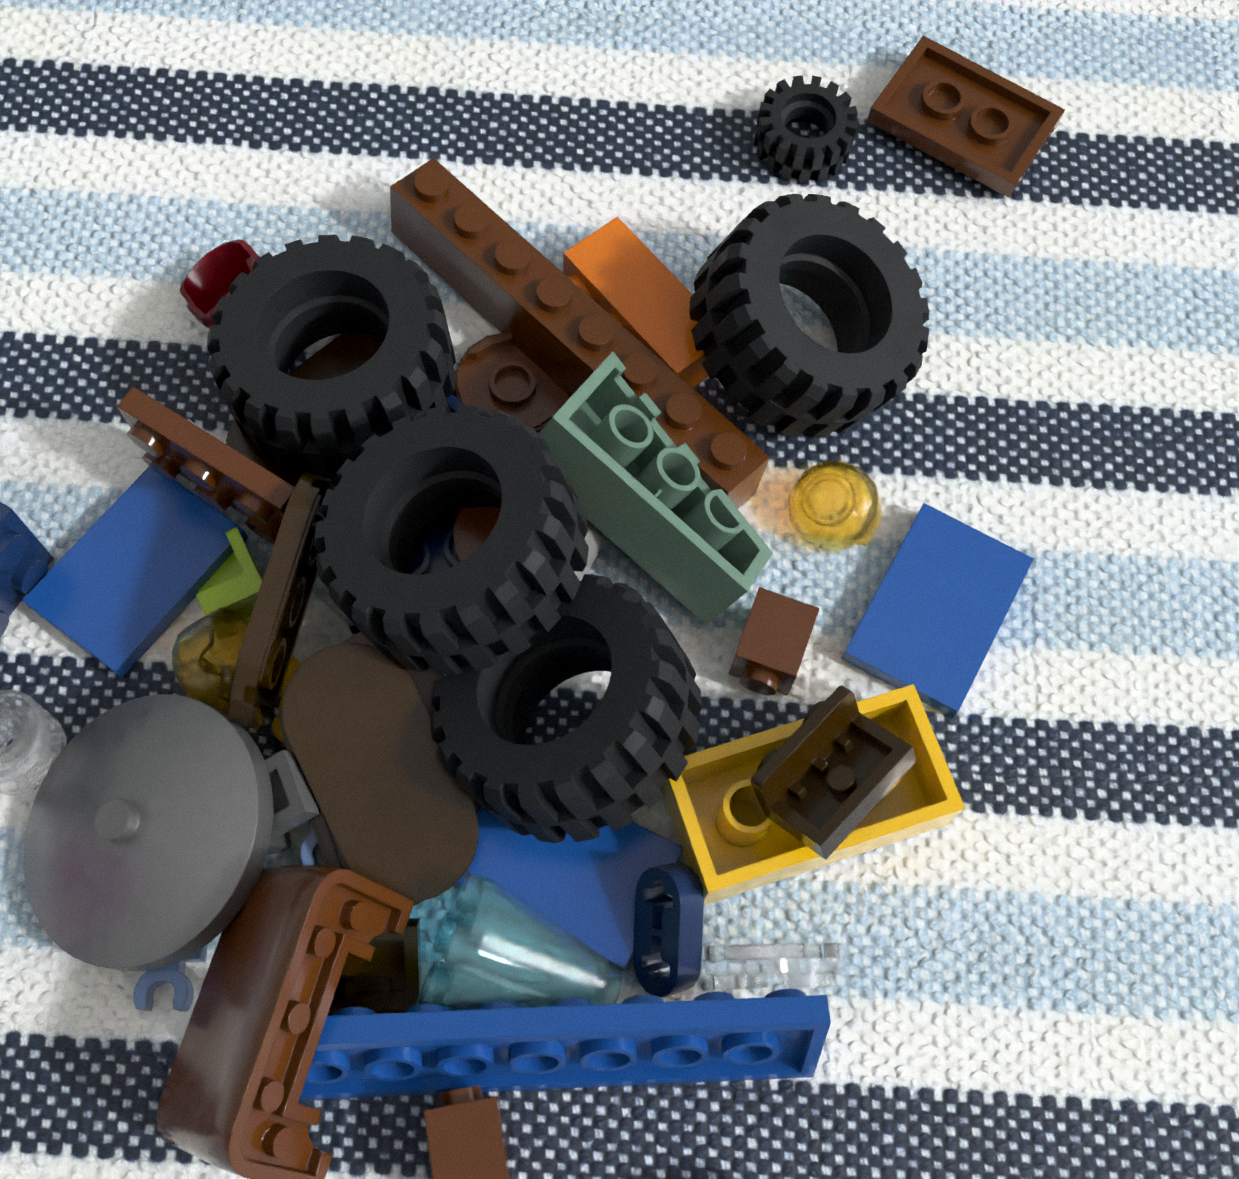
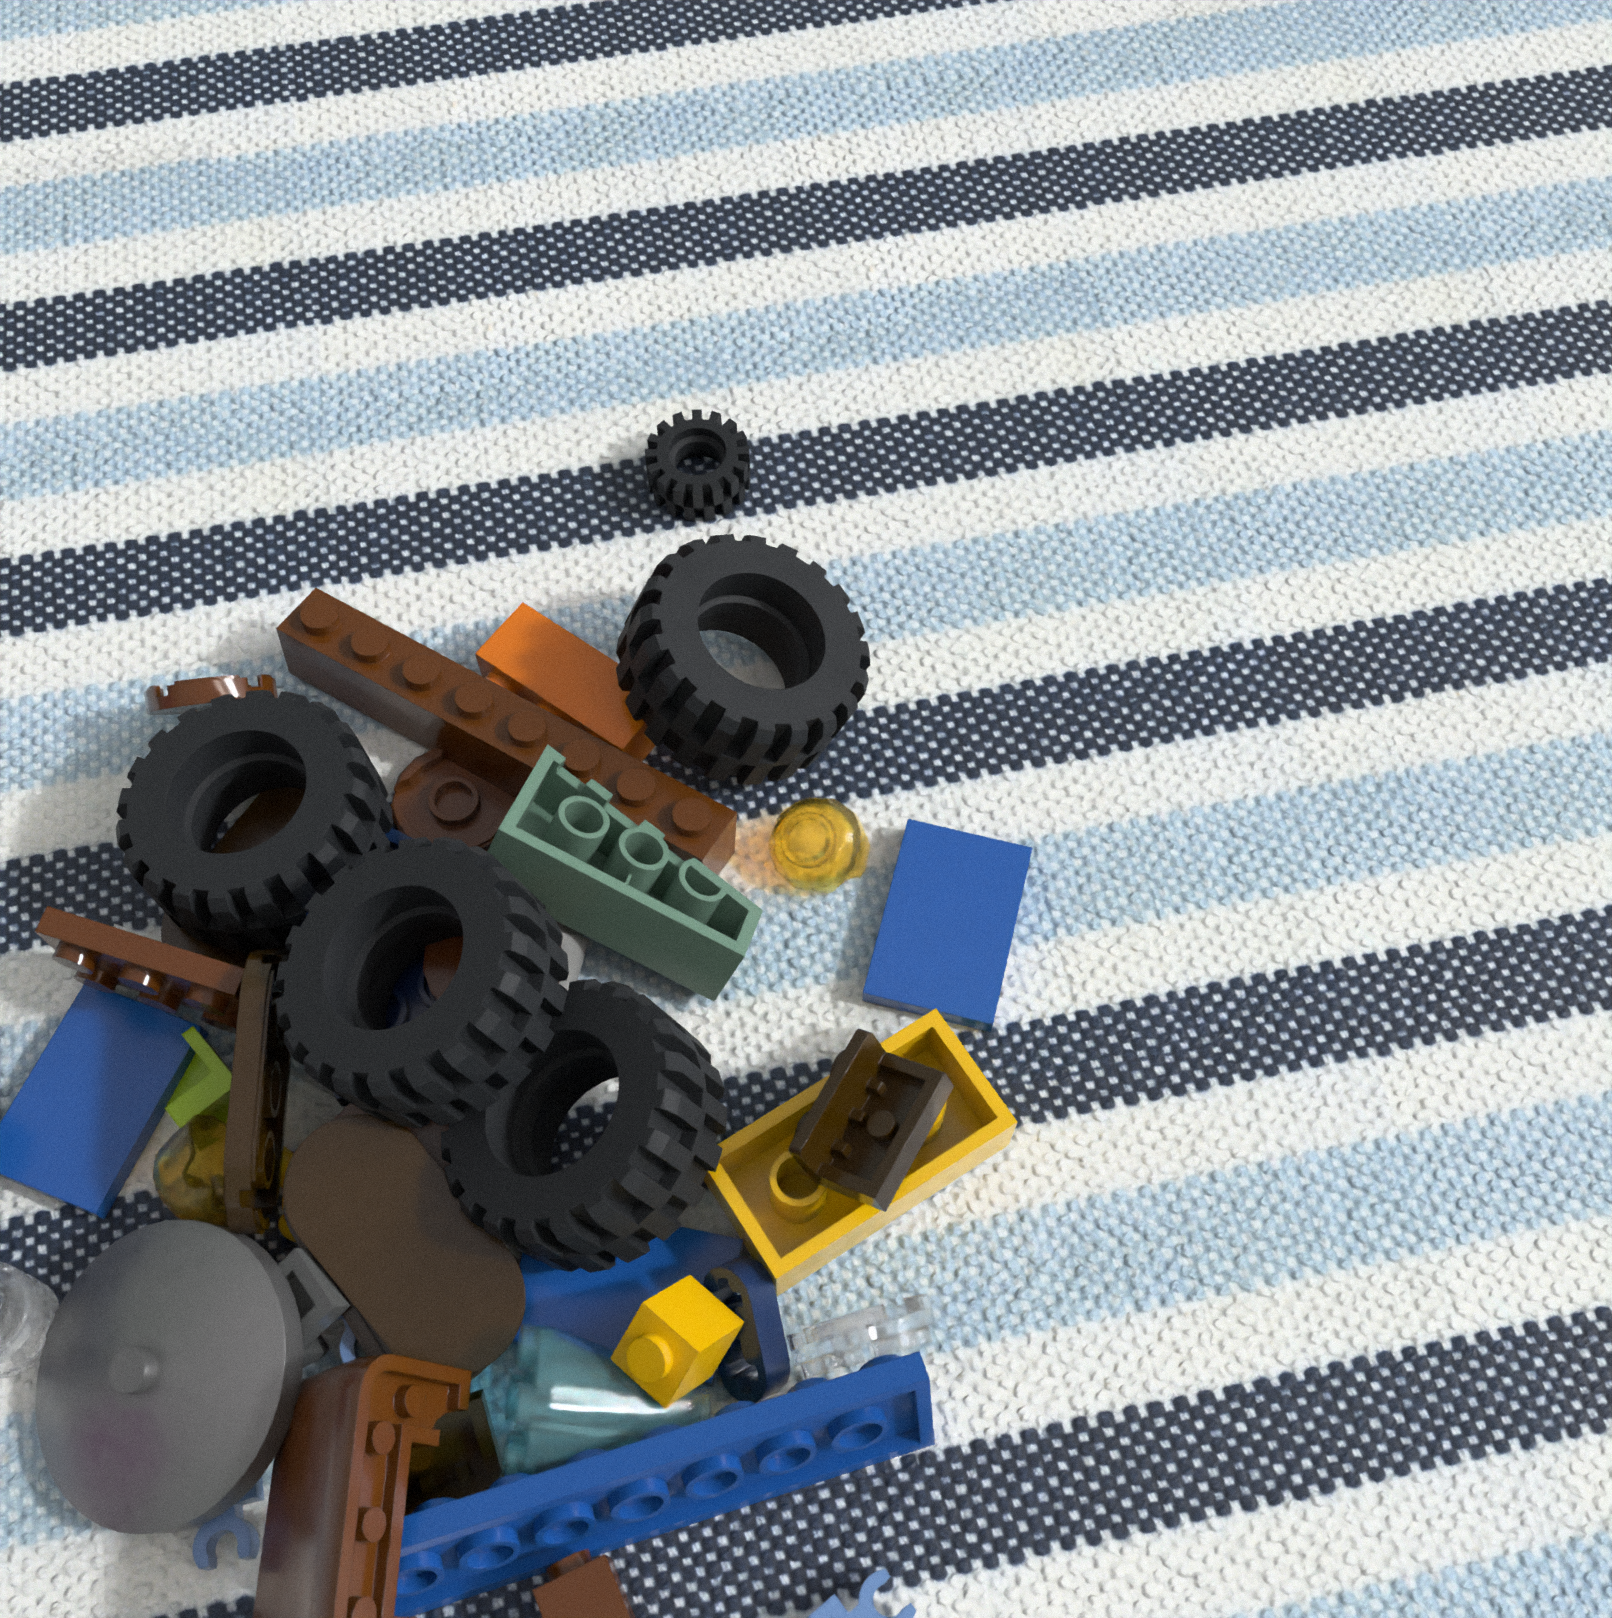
camera: 10 degrees left, 5 degrees down
dark red hair [180,239,260,329] -> none
reddish brown brick [728,587,820,695] -> none
reddish brown plate [867,35,1065,198] -> none
none -> reddish brown tile [144,674,278,715]
none -> yellow brick [610,1275,745,1409]

